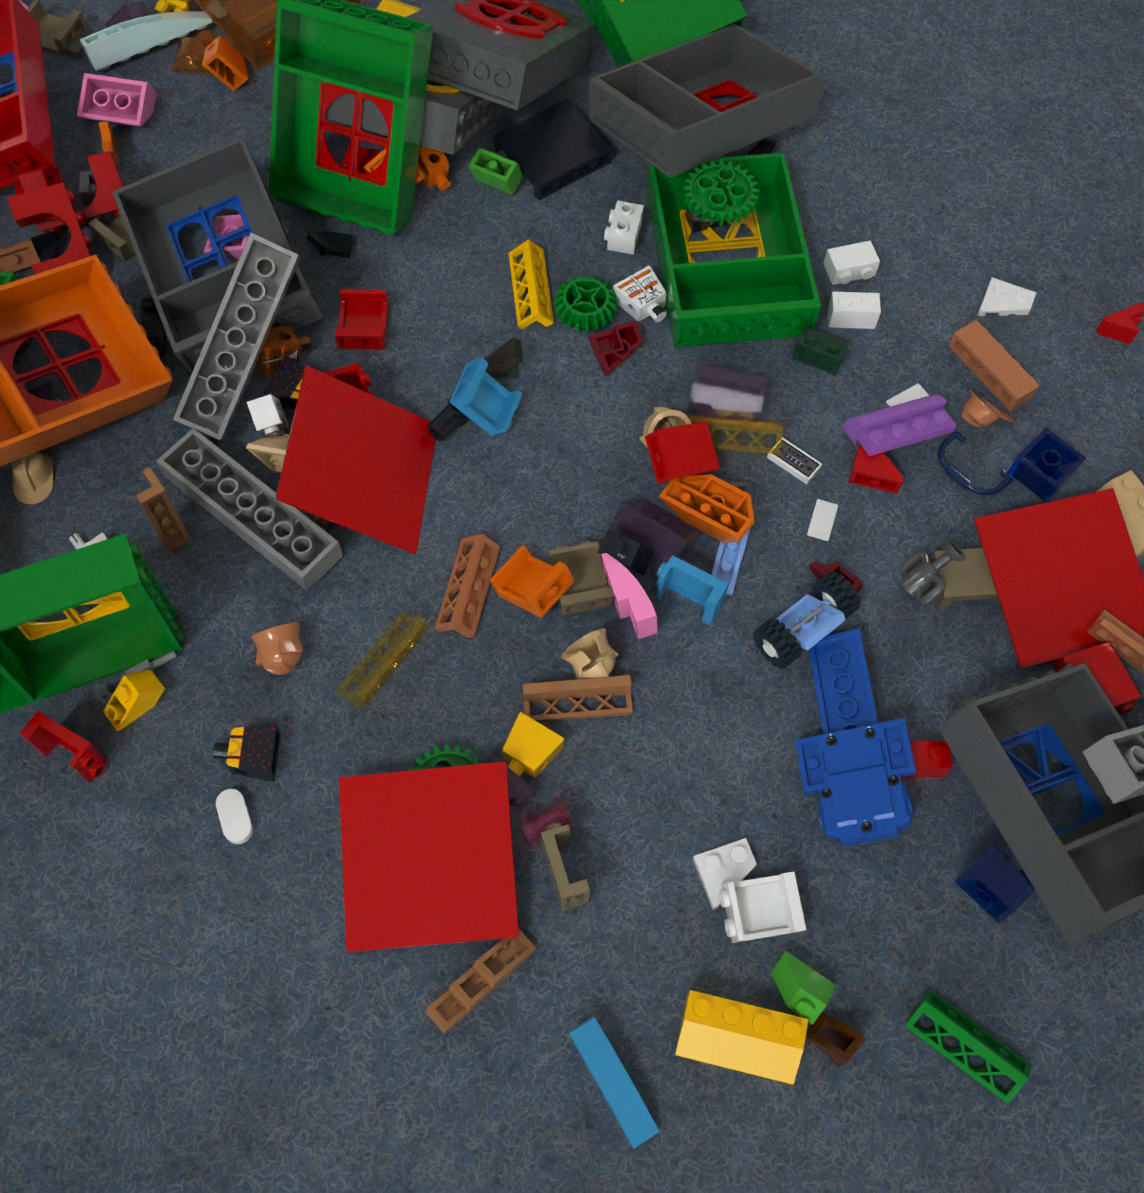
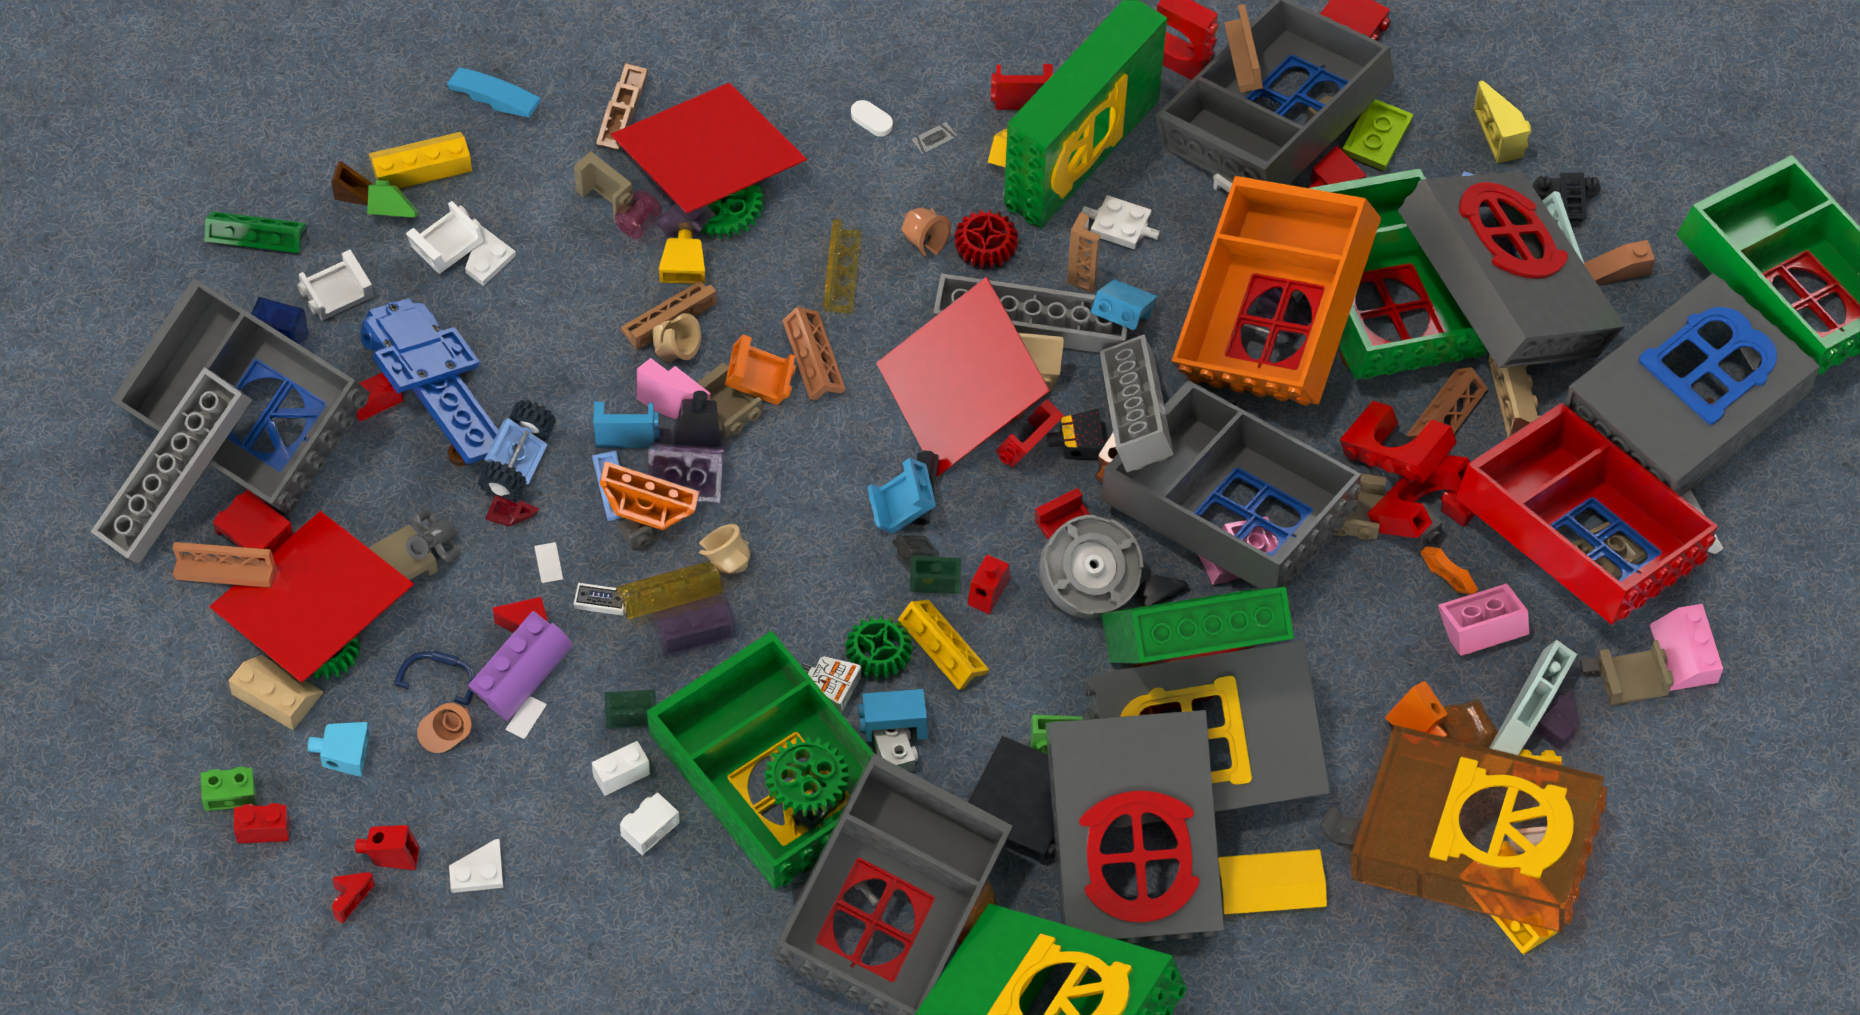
camera: 150 degrees right, 5 degrees down
black torso [213,723,281,782] -> none
white brick [247,394,289,435] -> none
dark red slope [589,320,643,376] -> none
red panel [645,421,720,485] -> none
nougat brick [949,320,1040,412] -> none
clear blue slope [1007,428,1087,503] -> none
none -> white panel [297,250,374,321]
none -> medium azure torso [308,722,370,777]
none -> red torso [355,825,420,870]
none -> dark azure panel [858,689,928,742]
none -> clear green brick [910,556,961,594]
none -> sticker [912,122,957,153]
none -> red gear [954,208,1018,270]
none -> red torso [967,555,1011,615]
none -> light grey piece [1039,515,1143,619]
none -> dark azure panel [1091,279,1158,330]

